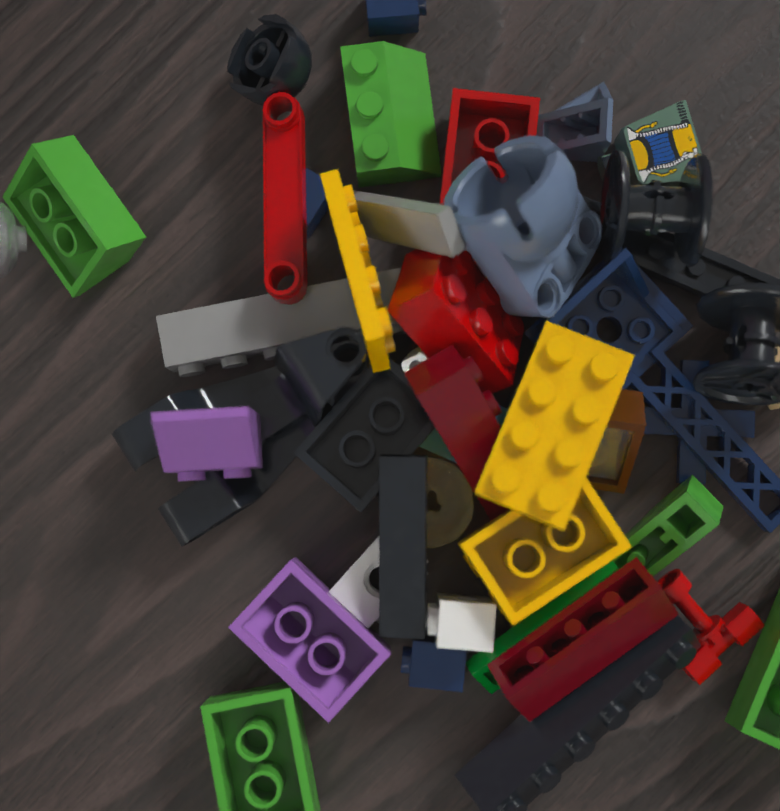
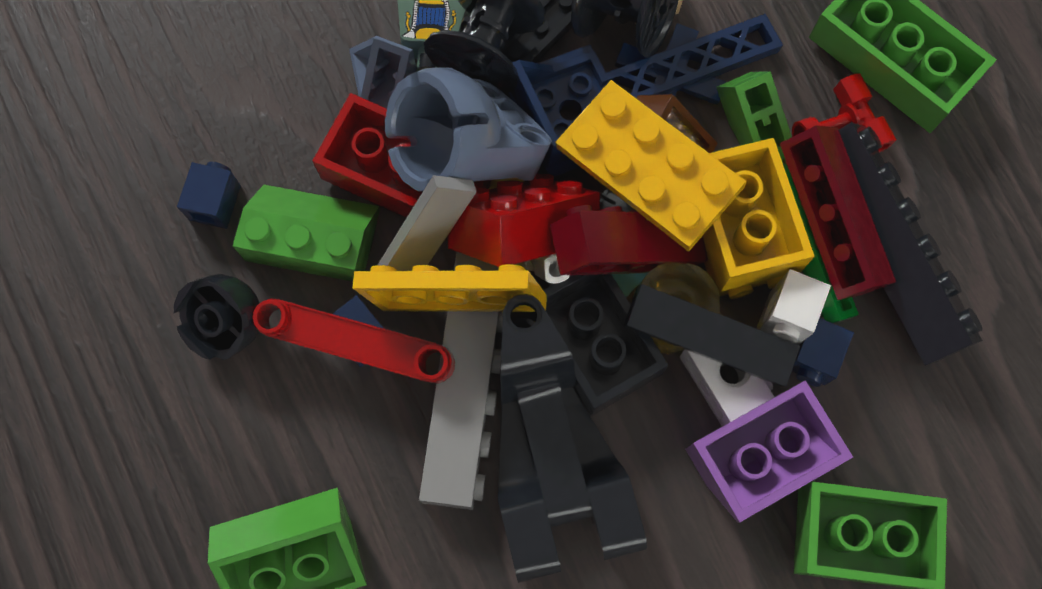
camera: 75 degrees left, 10 degrees down
medium lavender slope [151,407,263,481] -> none

